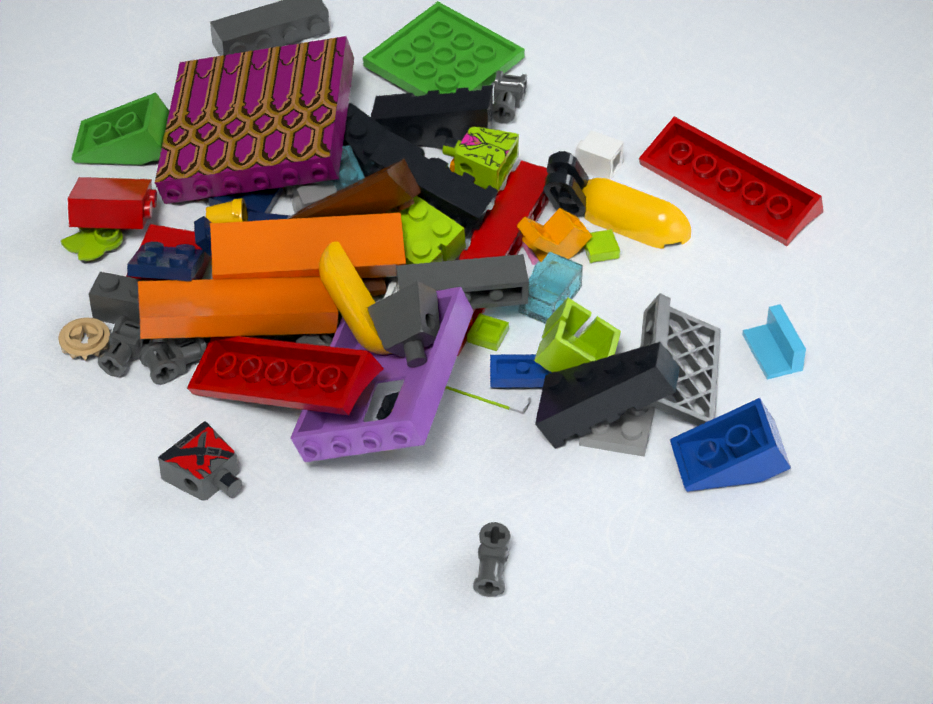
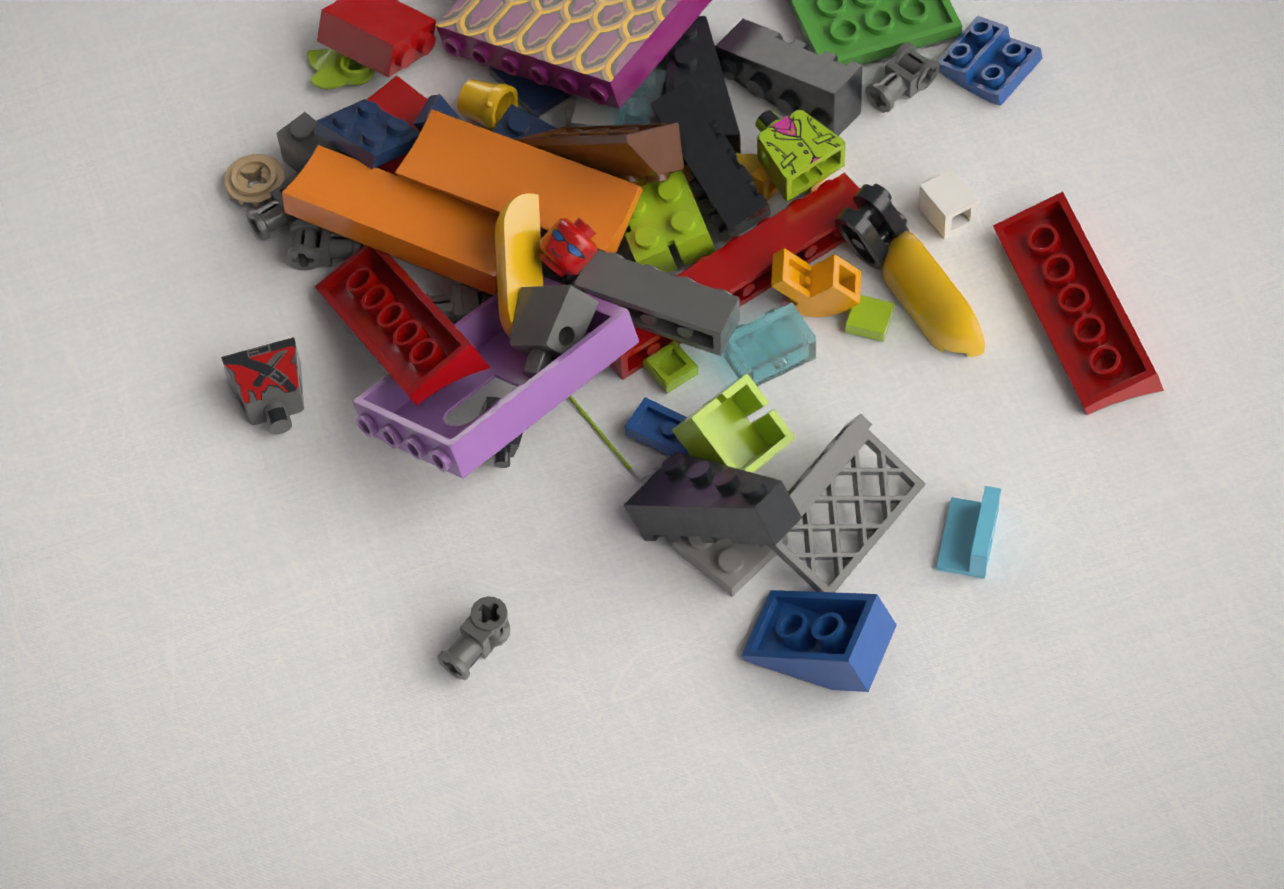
camera: 35 degrees right, 10 degrees up
none -> red head [539,217,598,277]
none -> blue slope [937,16,1043,106]

